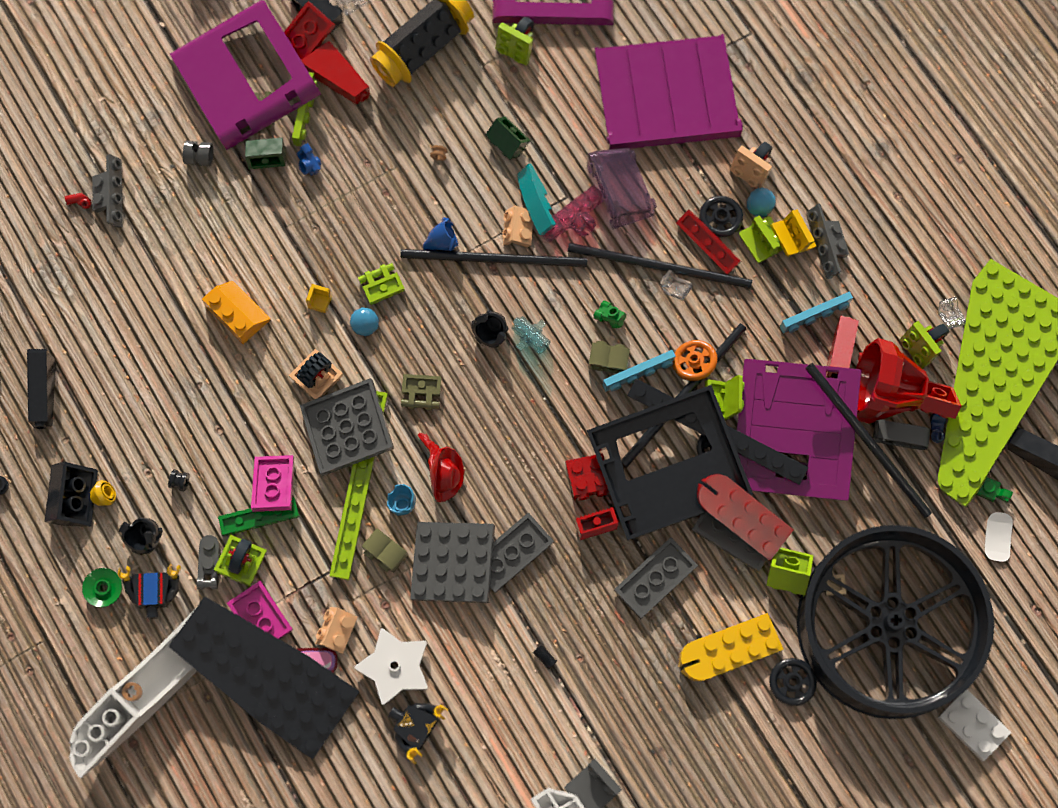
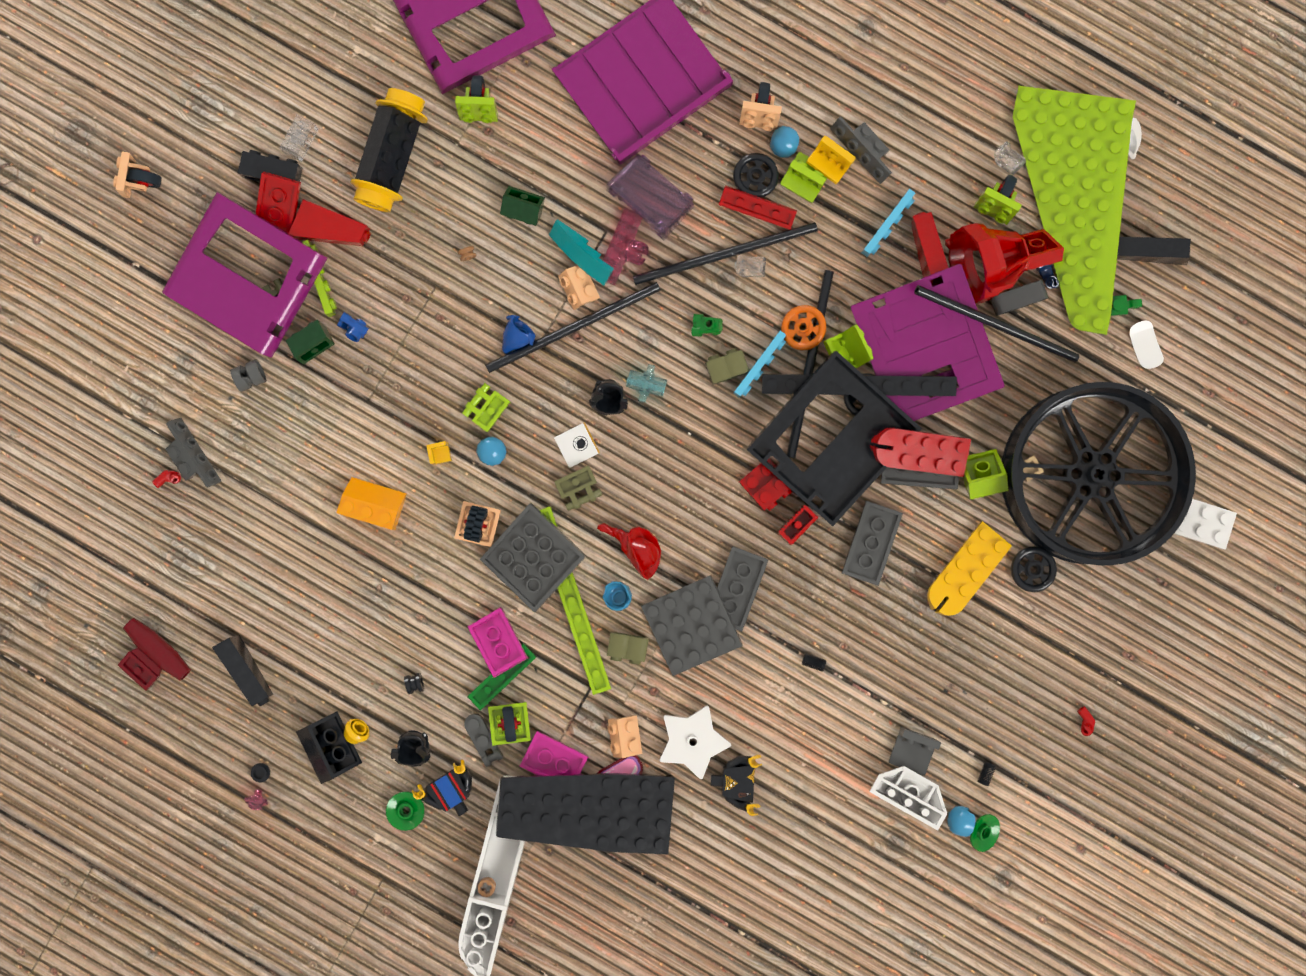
camera: 25 degrees left, 15 degrees up
none -> white sticker [554,422,600,468]

